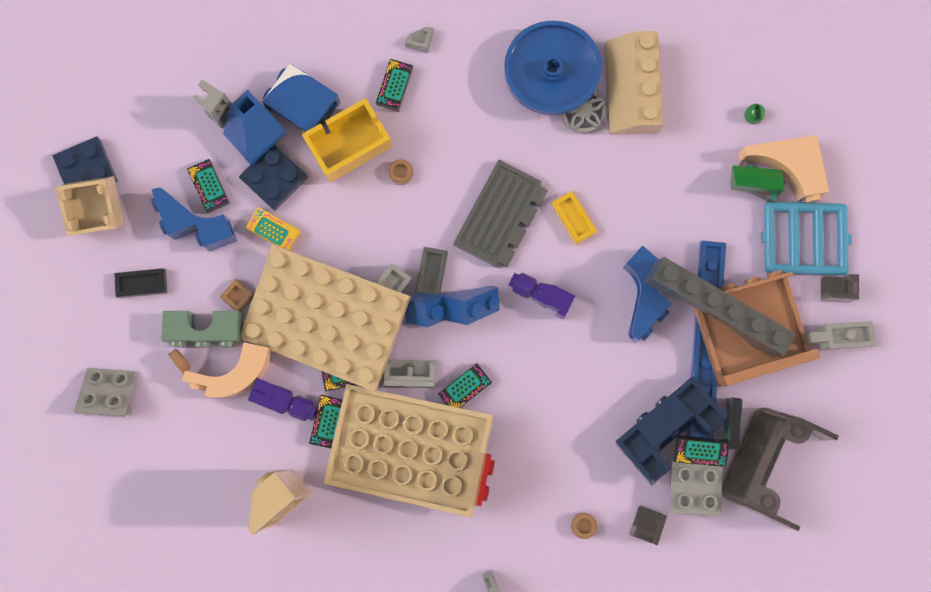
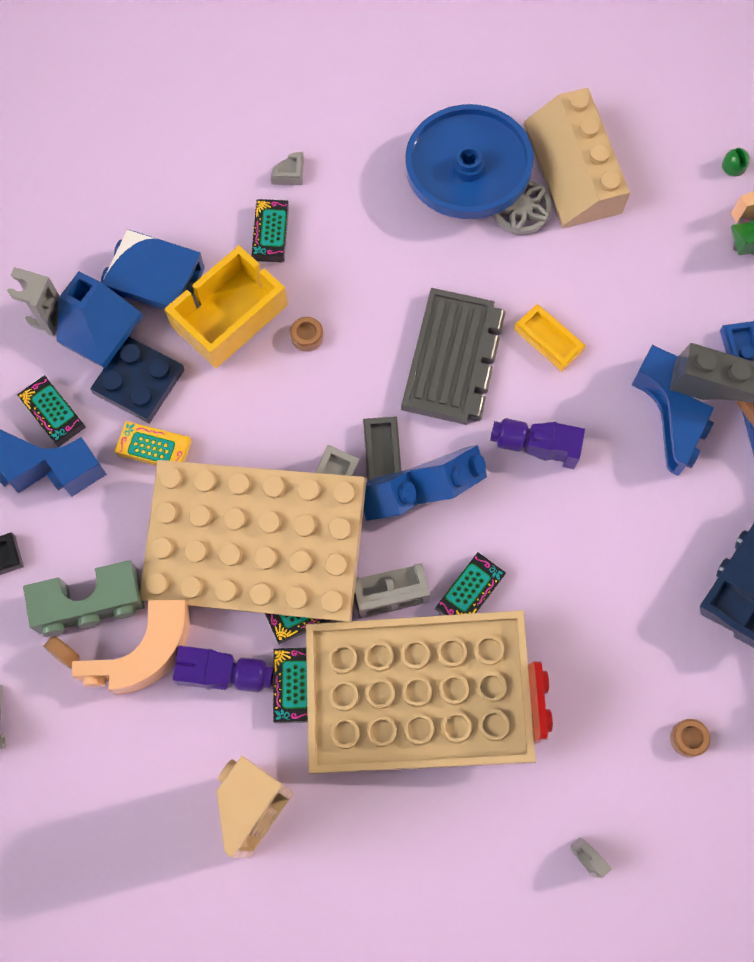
camera: 15 degrees left, 10 degrees down
medium nougat tile [220,278,254,312] -> none

